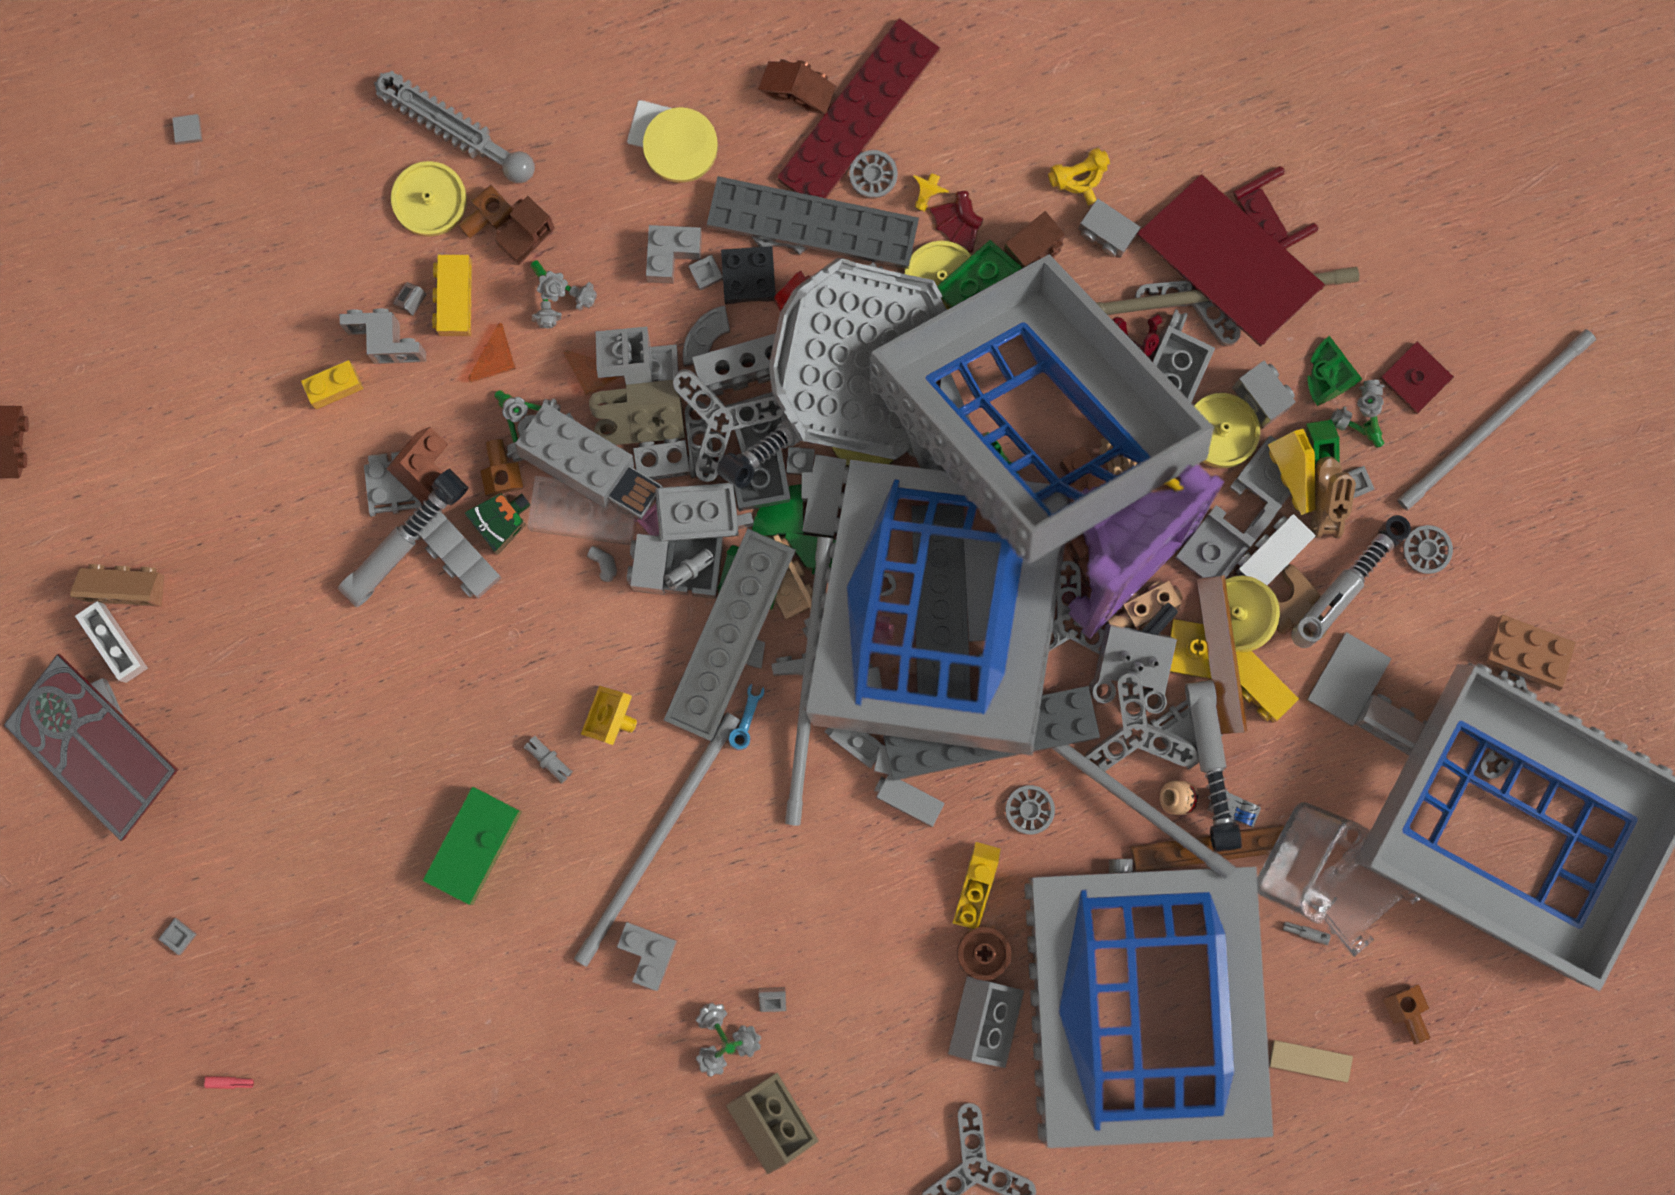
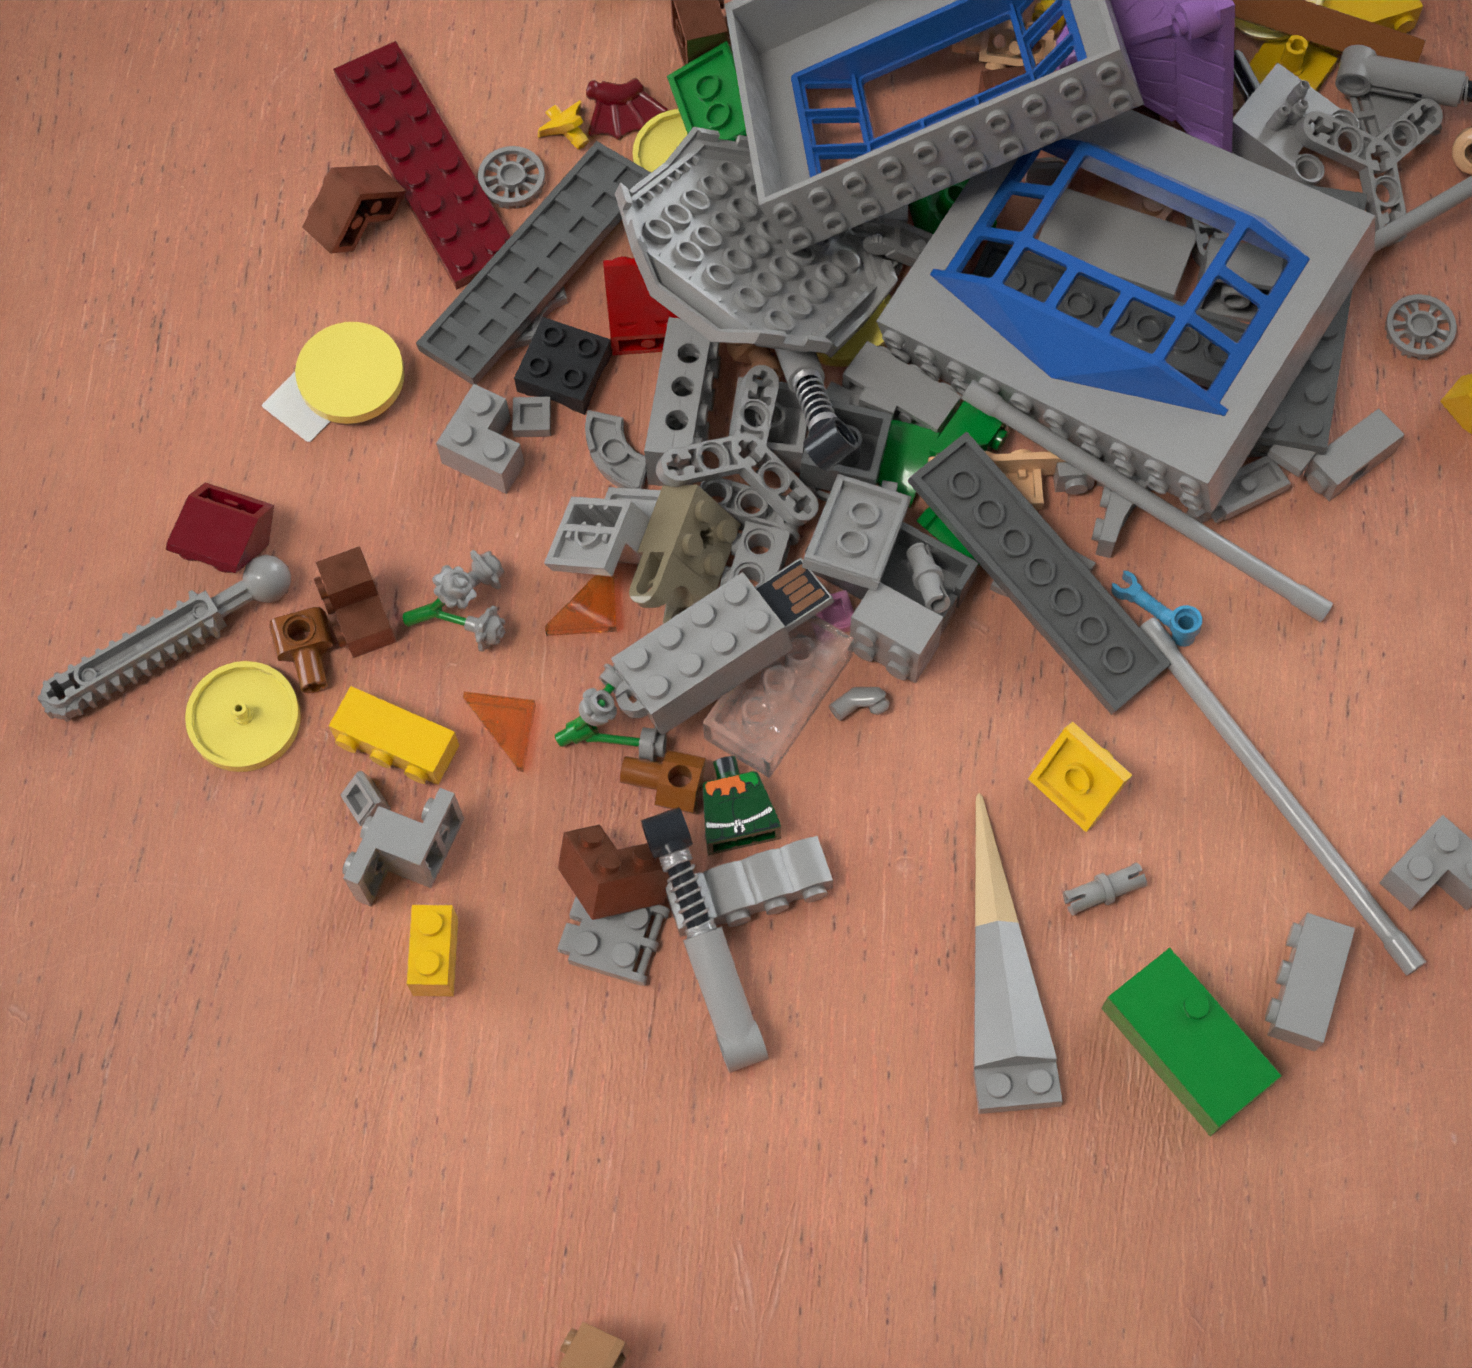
camera: 60 degrees left, 15 degrees down
none -> dark red slope [166,482,274,573]
none -> light grey plate [973,793,1062,1114]
none -> light grey brick [1265,913,1355,1052]

